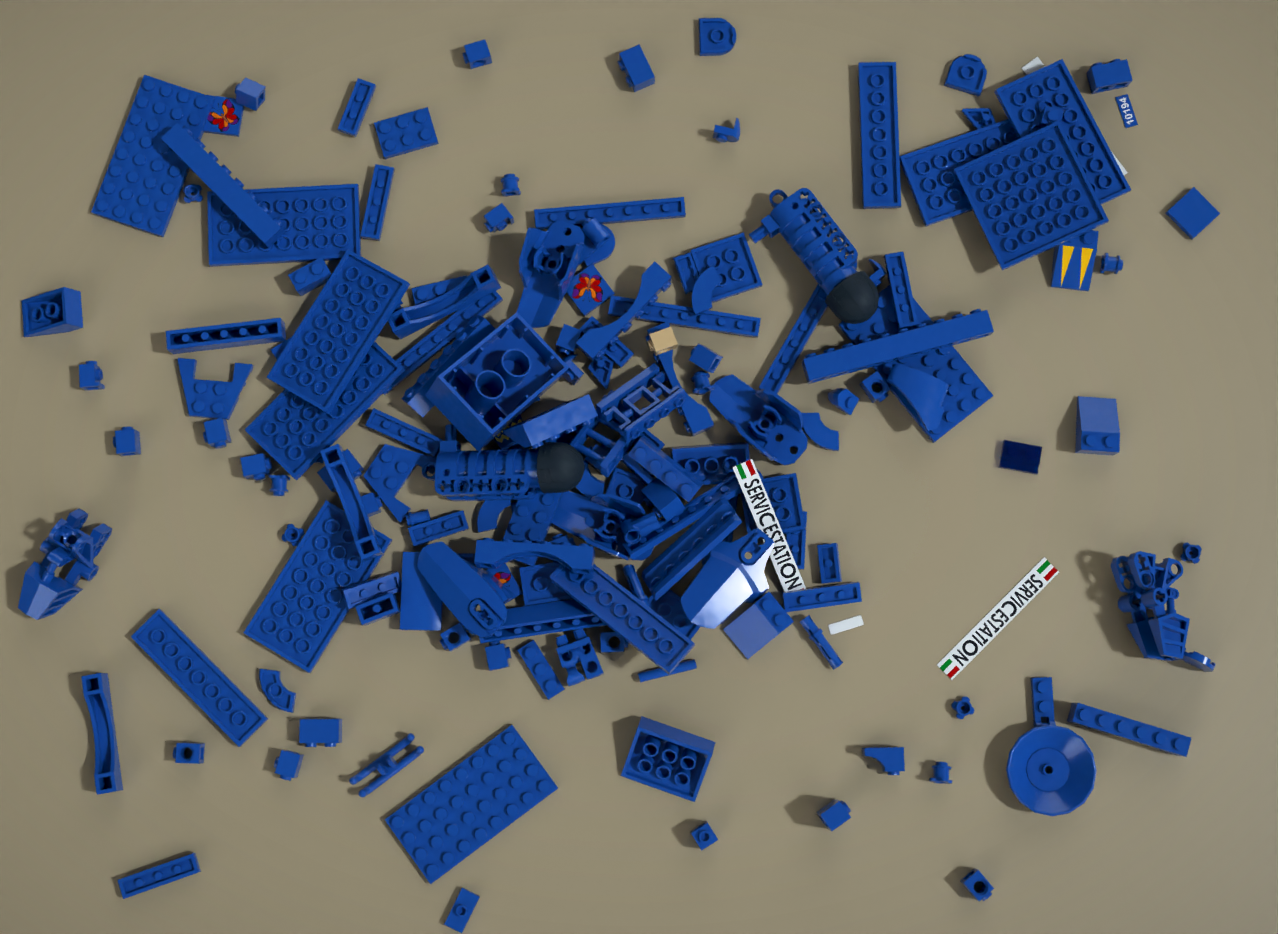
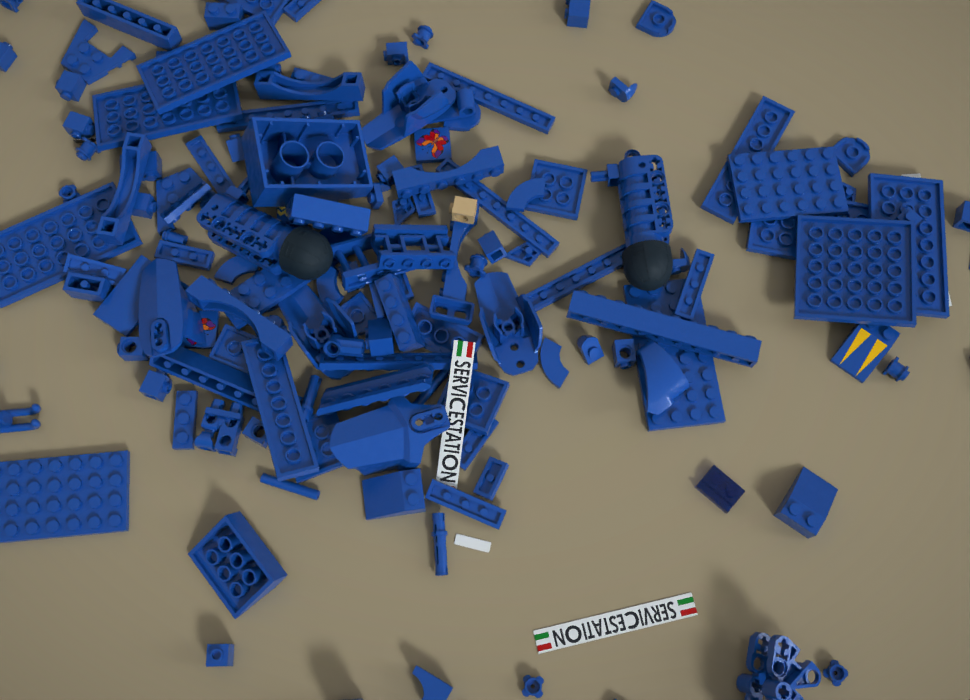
camera: 30 degrees right, 10 degrees down
blue plate [673,252,699,294] -> none
none -> blue plate [160,180,212,225]
none -> blue piece [429,295,475,326]
none -> blue piece [504,242,541,267]
none -> blue plate [727,146,849,223]

